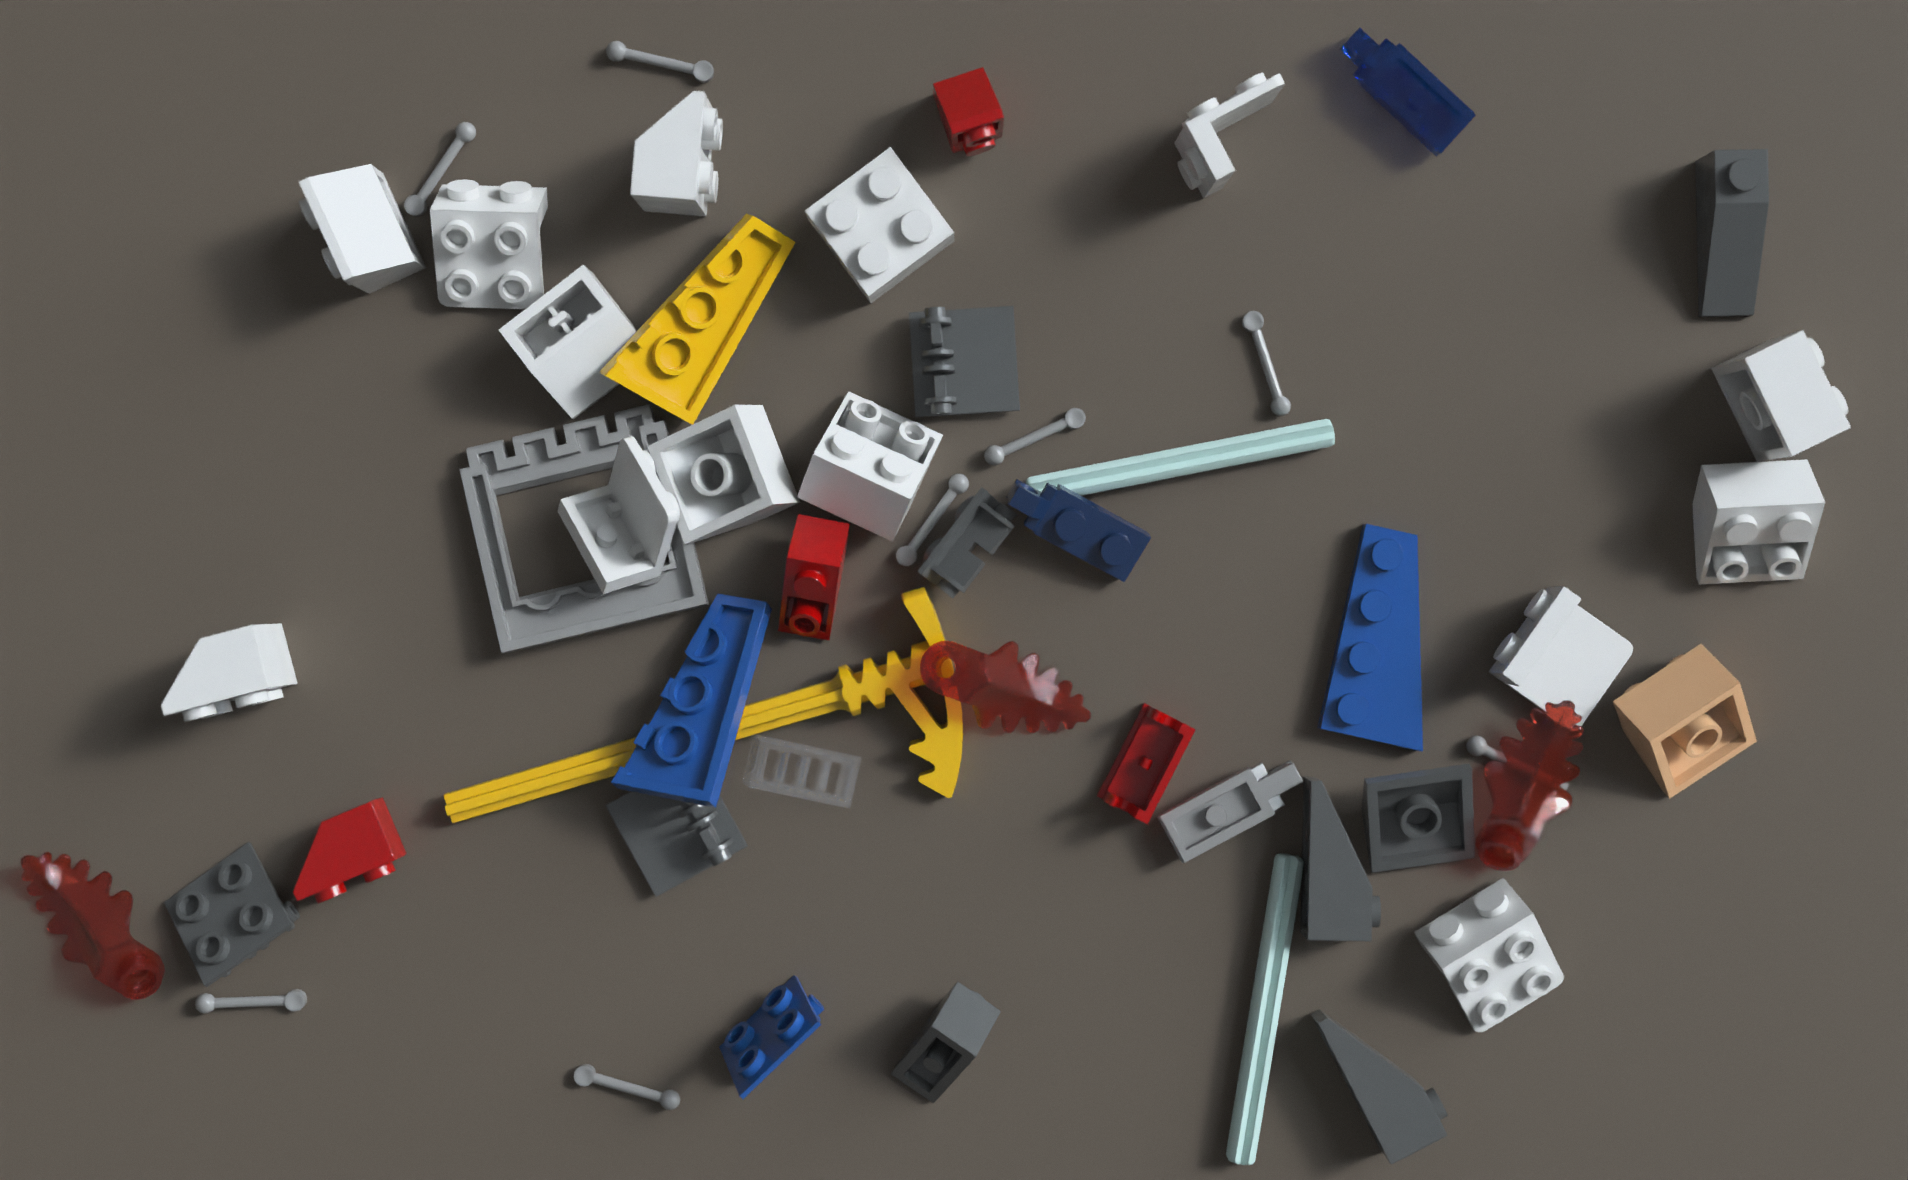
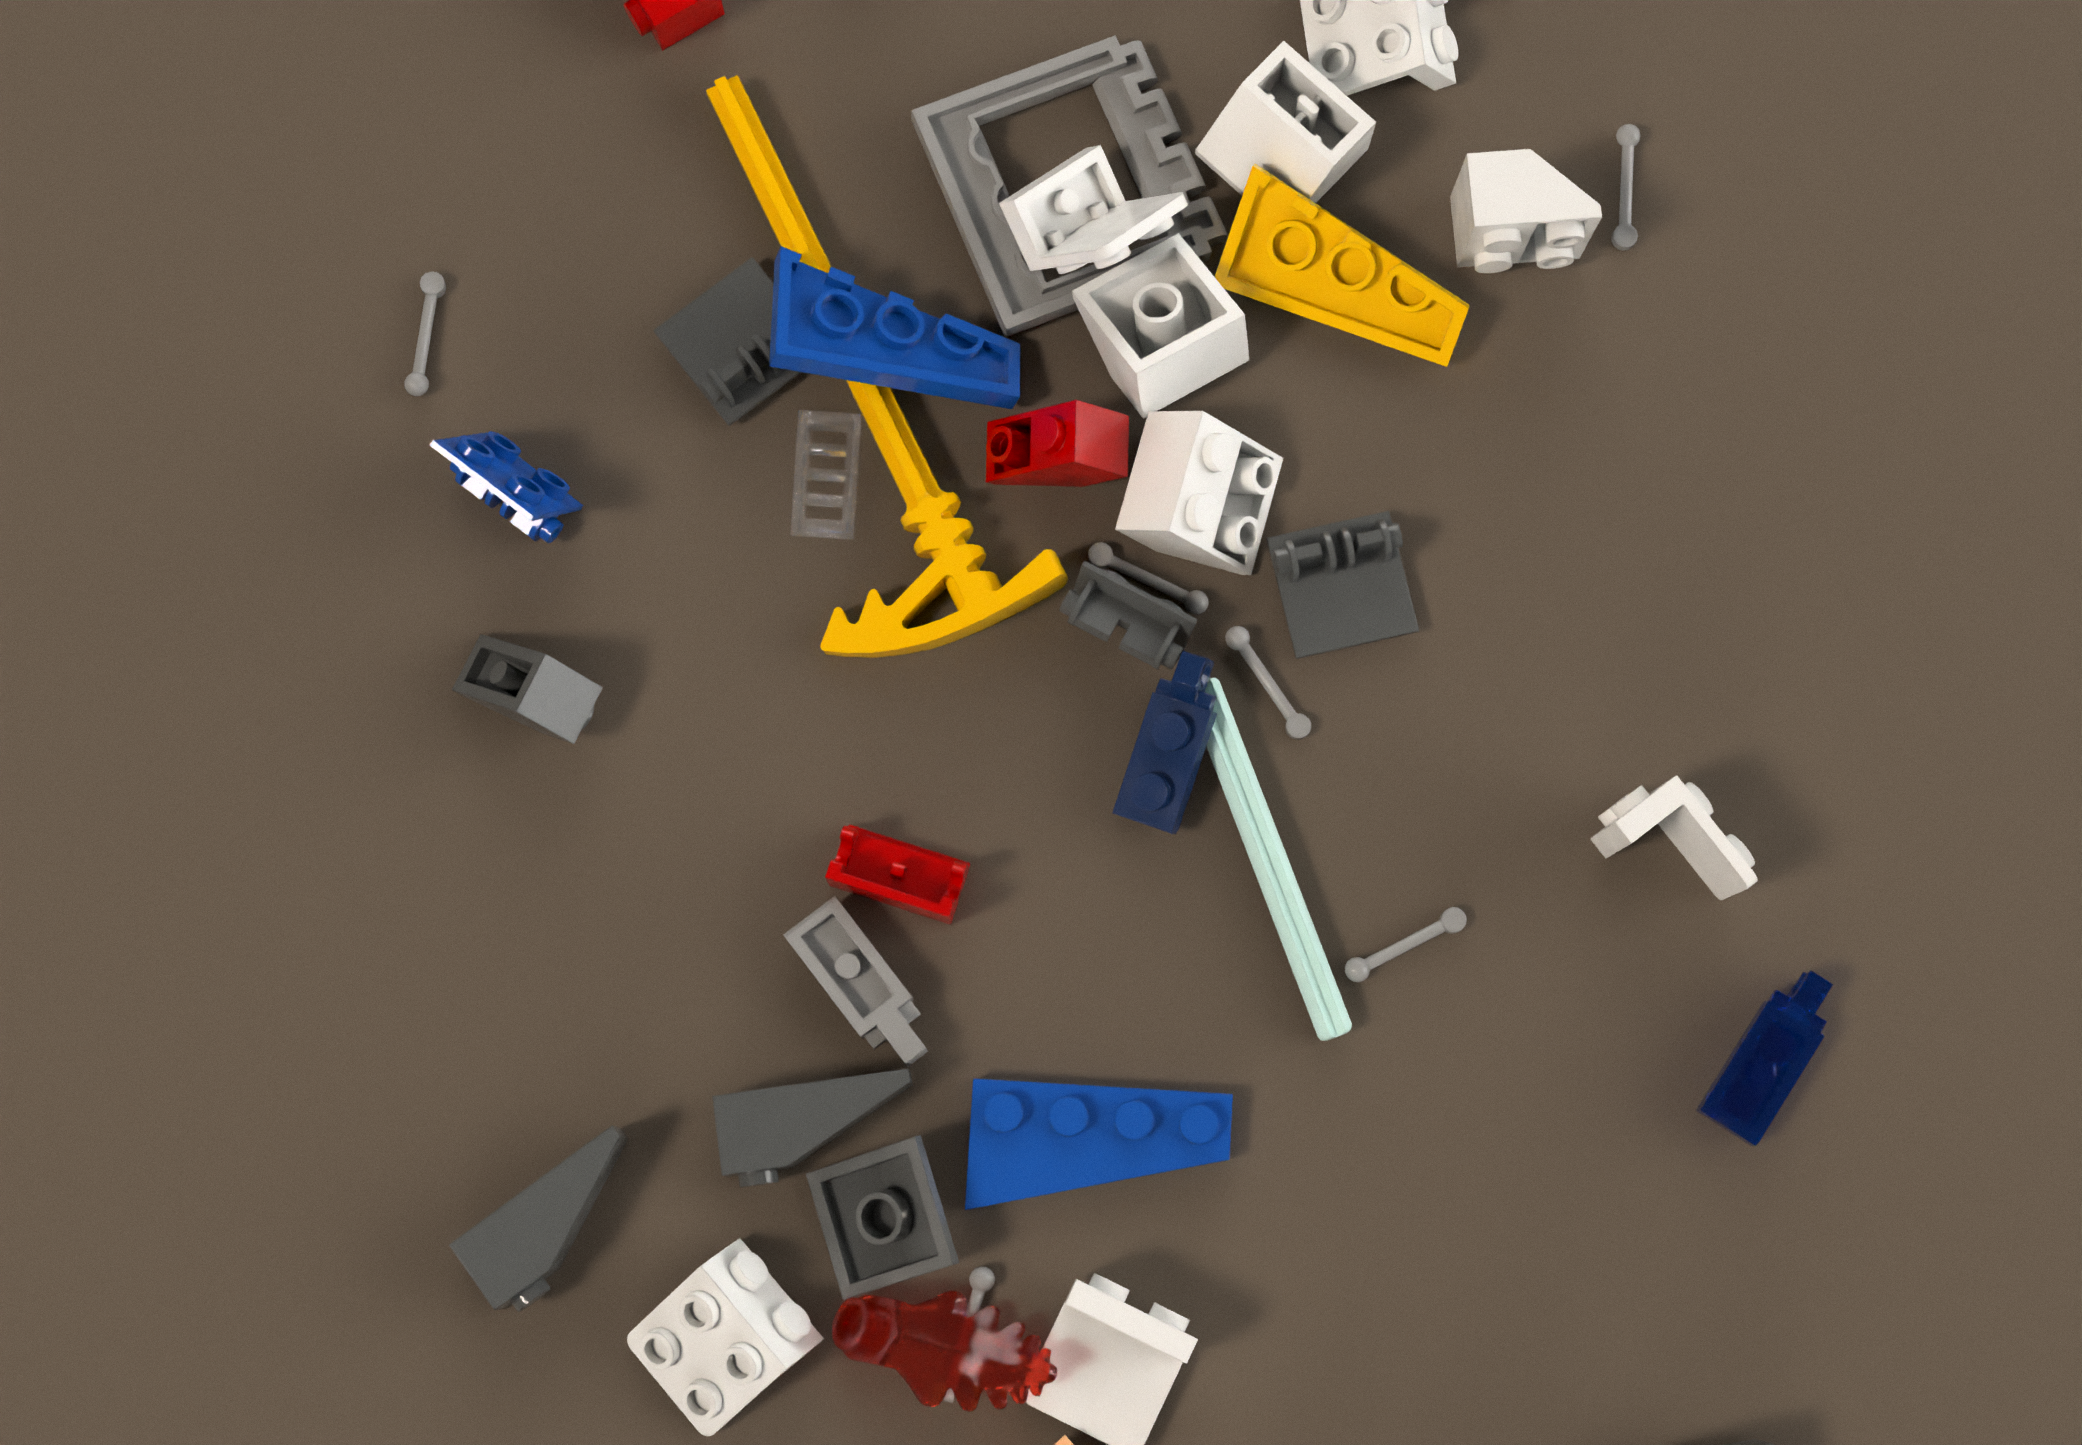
camera: 80 degrees right, 10 degrees down
white brick [805,147,954,303] -> none
clear red plant [920,641,1091,733] -> none
red slope [933,67,1004,156] -> none
light aqua axle [1226,854,1304,1165] -> none

